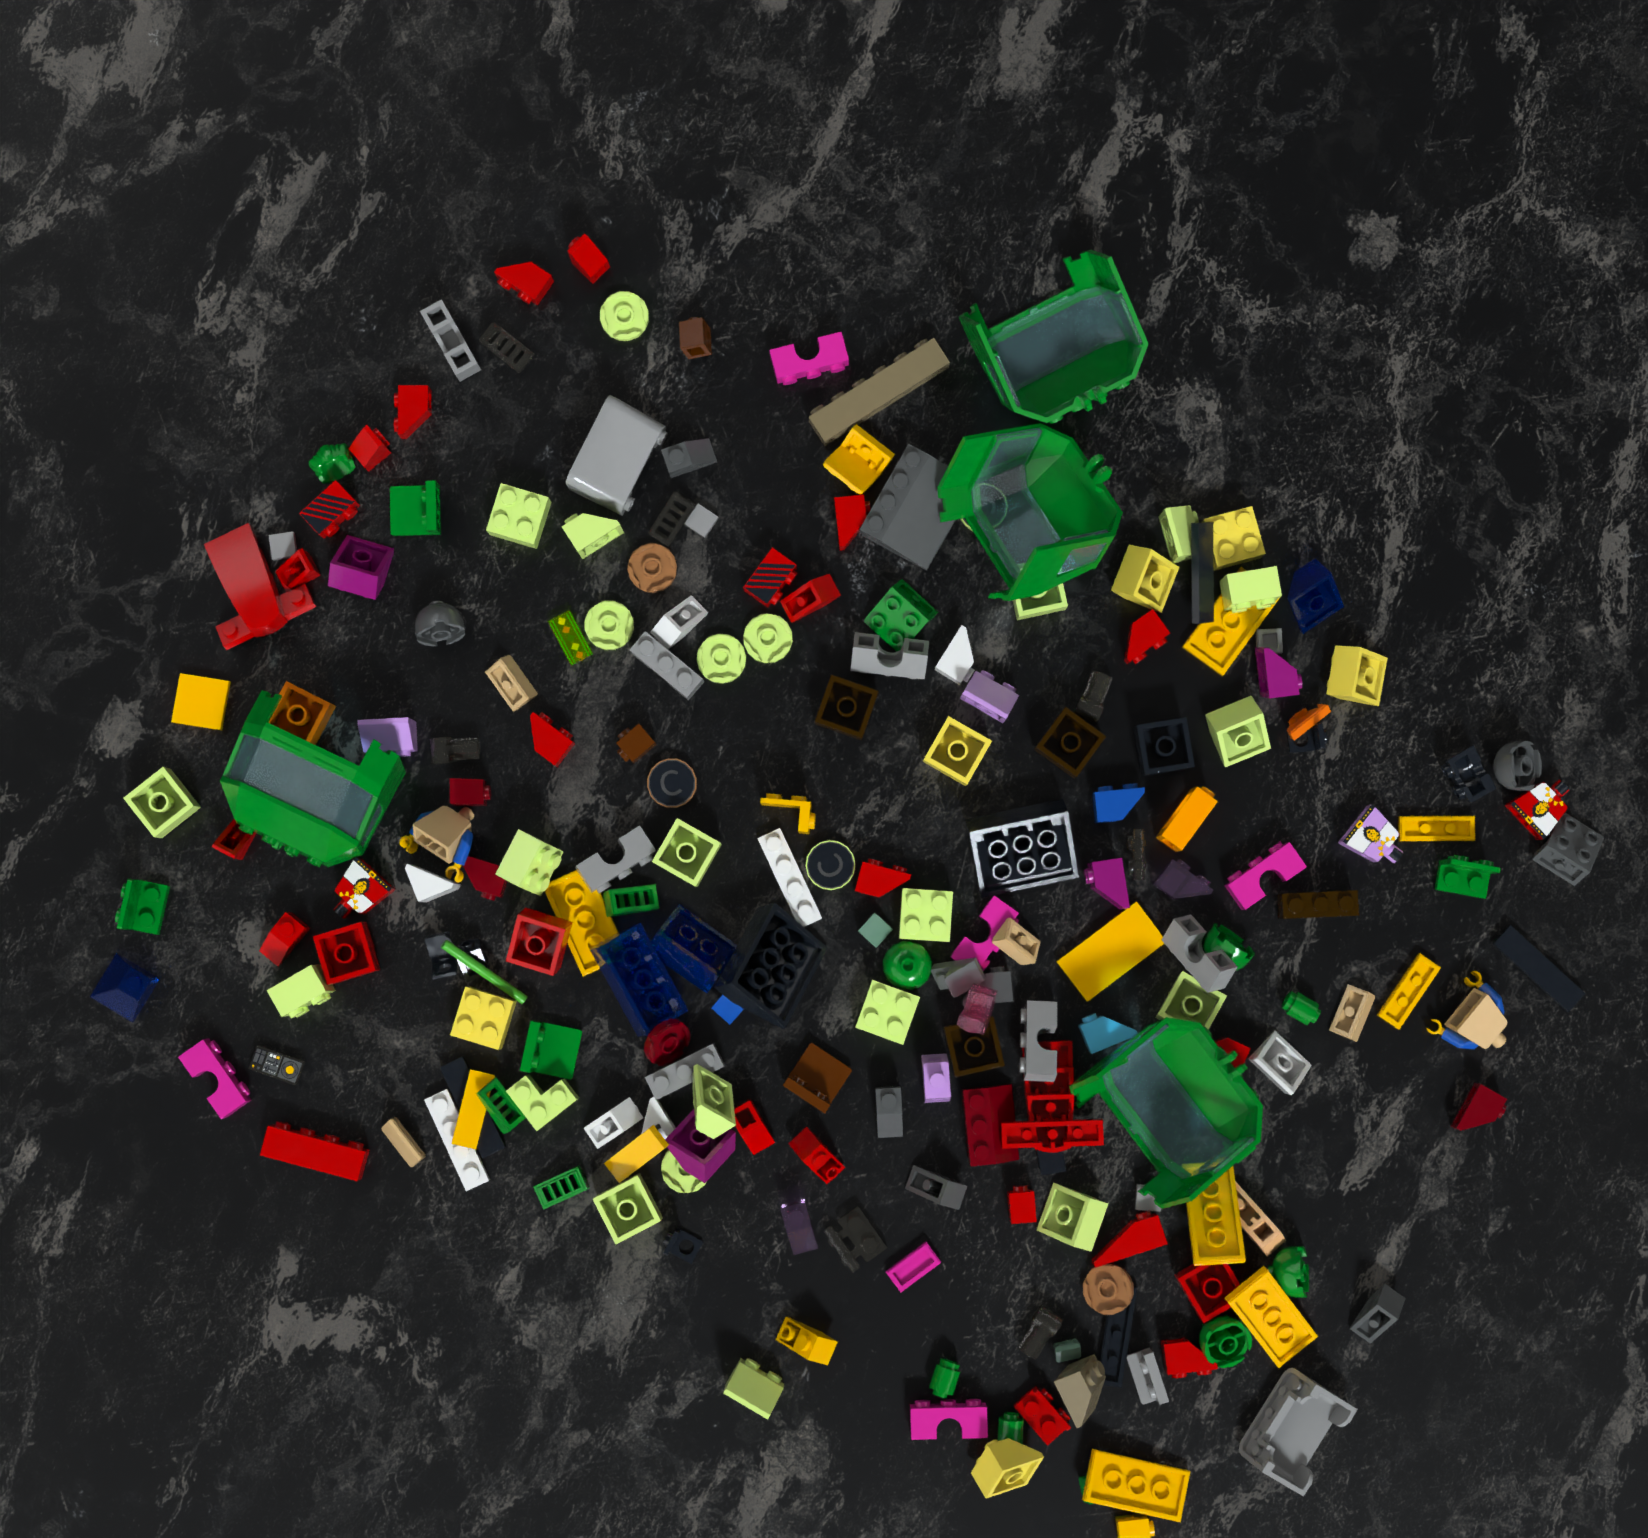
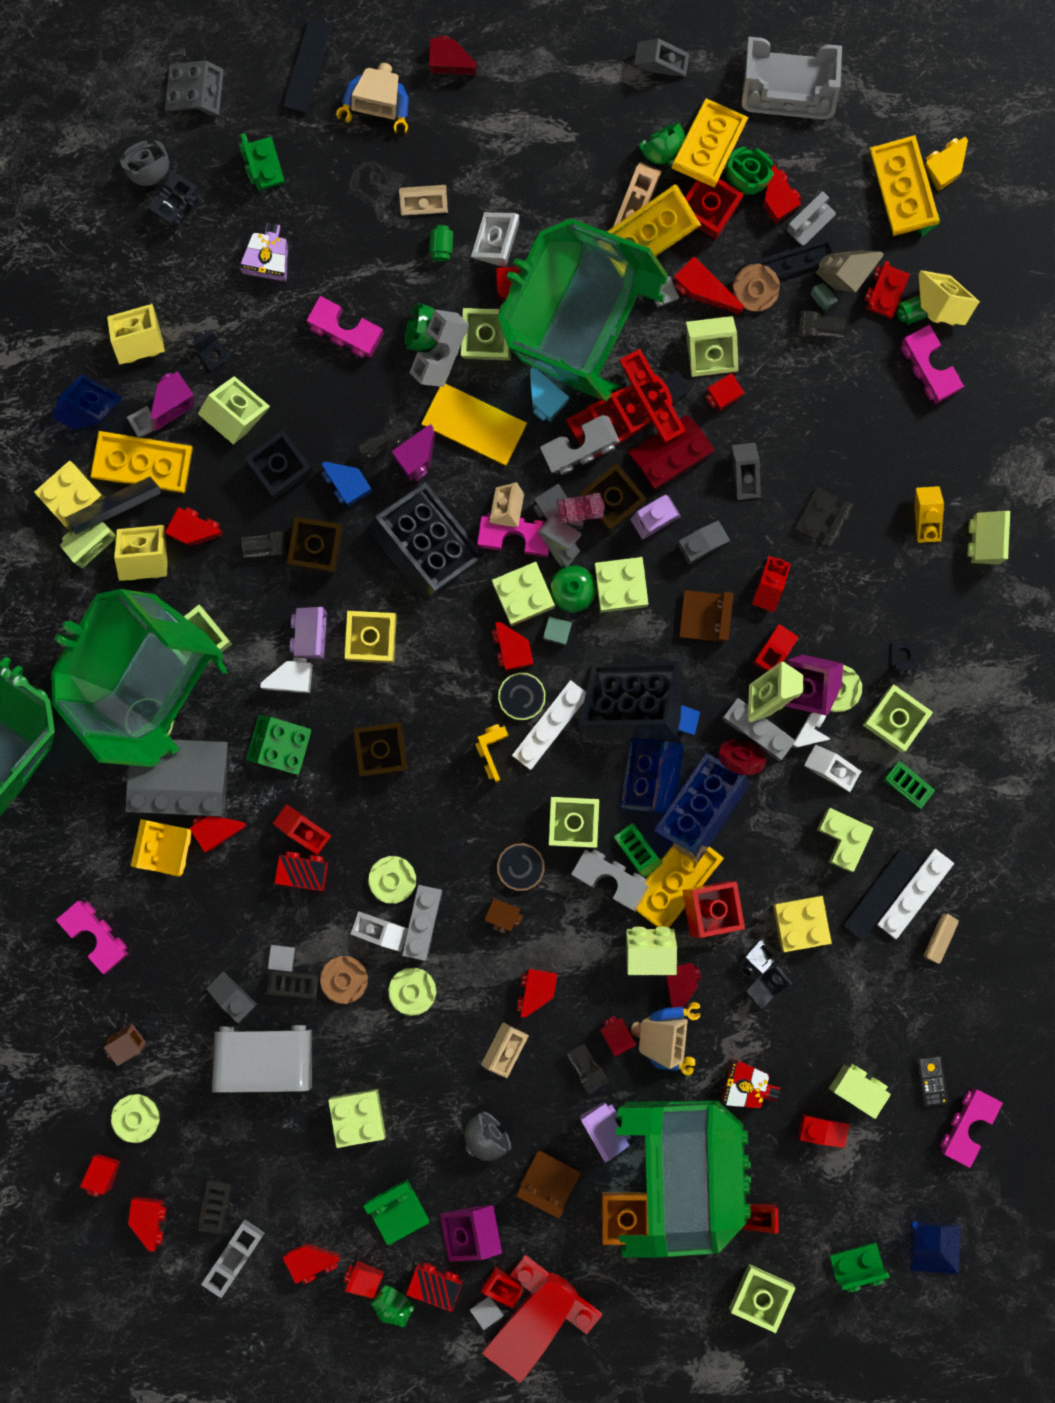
camera: 120 degrees left, 0 degrees up
yellow tile [171,673,231,730] -> none
red brick [260,1121,370,1181] -> none
red brick [313,922,381,985] -> none
white slope [405,864,461,902] -> none
bright green bar [441,940,528,1004] -> none
yellow tile [451,1069,495,1149] -> none
green slope [476,1077,526,1134] -> none
green bracket [520,1020,582,1079] -> none
clear neon green tile [548,610,593,666] -> none
yellowish green slope [562,513,624,559] -> none
yellow tile [604,1125,669,1183] -> none
yellowish green tile [743,614,793,663] -> none
clear purple slope [780,1199,818,1255] -> none
dark tan brick [809,338,950,446] -> none
light grey arch [850,632,929,680] -> none
dark pink tile [886,1241,941,1292] -> none
green brick [929,1358,960,1399] -> none
clear purple slope [1152,859,1213,899] -> none
light orange window [1155,786,1218,852] -> none
yellowish green brick [1219,566,1282,613] -> none
dark brown brick [1277,890,1359,919] -> none
orange tile [1287,704,1331,741] -> none
yellow tile [1377,953,1441,1030] -> none
yellow tile [1398,816,1475,841] -> none
torso [1504,780,1569,840] -> none
none -> reddish brown bracket [516,1151,580,1219]

